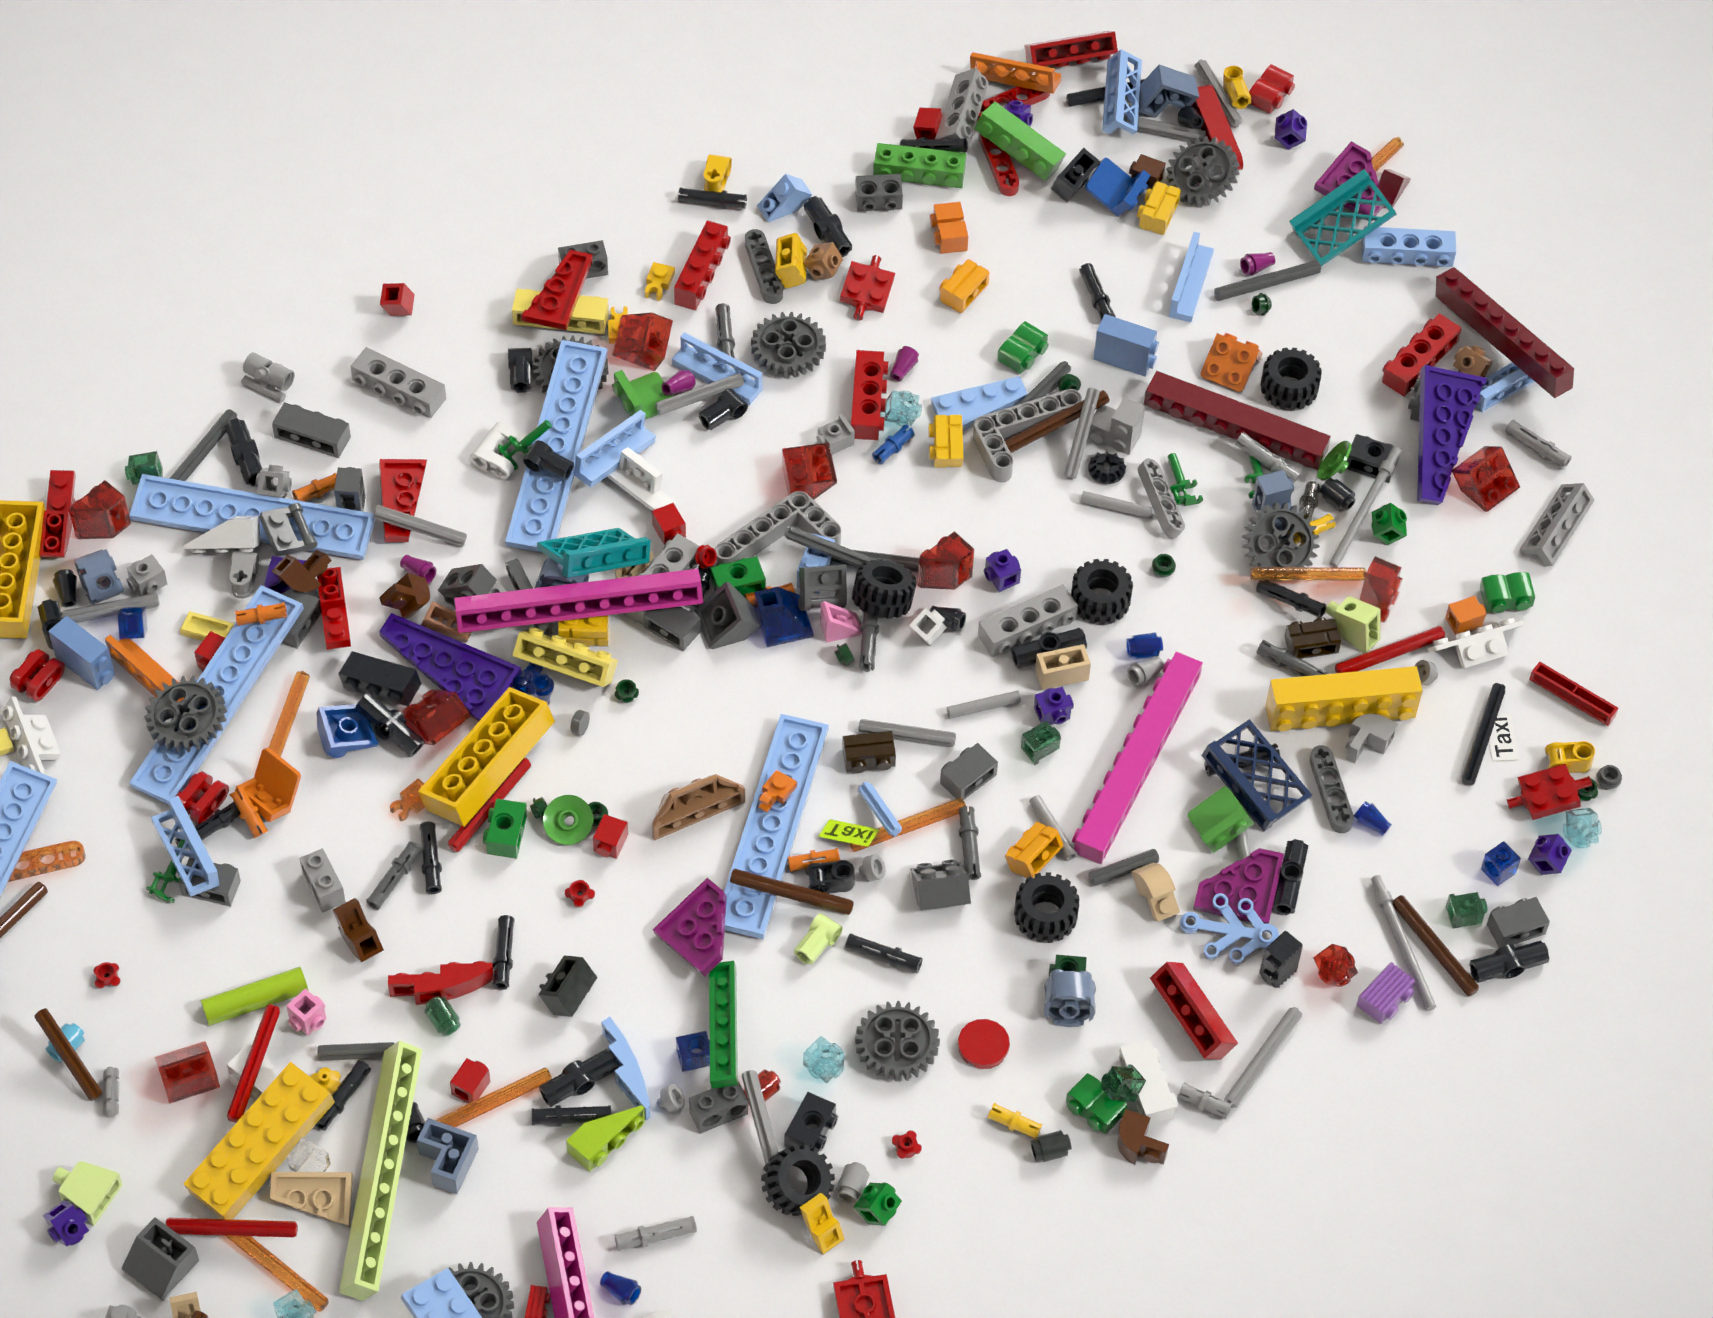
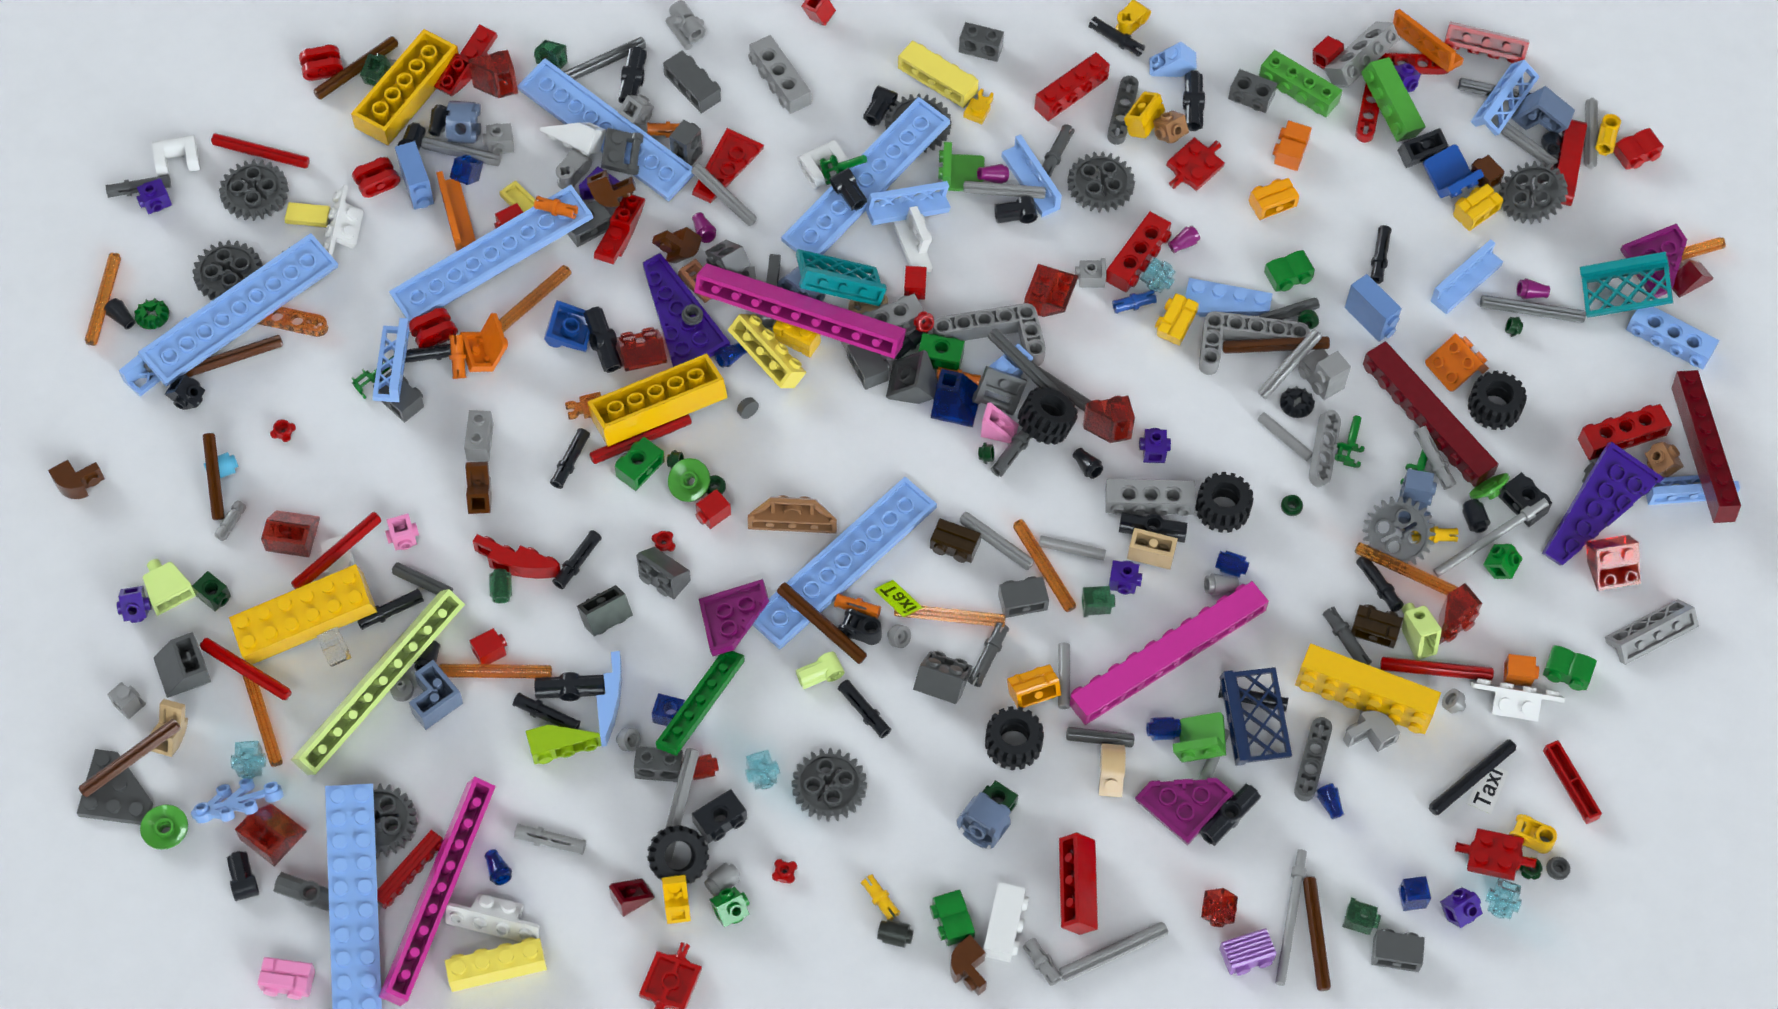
camera: 30 degrees right, 5 degrees up
dark grey gear [144,676,227,753] -> none
lime brick [200,966,308,1026] -> none
tan wing [270,1172,353,1227] -> none
yellow plant [310,1067,341,1095] -> none
black brick [338,651,422,707] -> none
dark grey pin [366,841,422,910] -> none
red wing [521,250,593,330] -> none
clear blue cone [529,674,554,705] -> none
clear red slope [612,312,673,371] -> none
dark green plate [615,679,639,703] -> none
yellow plate [645,262,675,301] -> none
orange plate [758,769,797,813] -> none
light blue axle [858,782,902,837] -> none
black pin [900,137,968,153] -> none
white brick [909,607,947,645] -> none
red tile [958,1019,1010,1069] -> none
clear green brick [1101,1064,1146,1102] -> none
light blue plant [1180,893,1279,964] -> none
black brick [1259,931,1303,988] -> none
dark purple brick [1274,109,1307,150] -> none
clear smoke axle [1299,481,1321,519] -> none
black piece [1469,940,1550,983] -> none
light grey pin [1505,420,1572,469] -> none
none -> dark green brick [192,571,231,611]
none -> light grey tile [390,677,414,702]
none -> dark red slope [609,878,654,917]
none -> dark grey slope [636,547,691,599]
none -> dark grey plate [682,304,703,325]
none -> clear orange axle [1013,519,1076,612]
none -> clear blue brick [1146,717,1181,741]

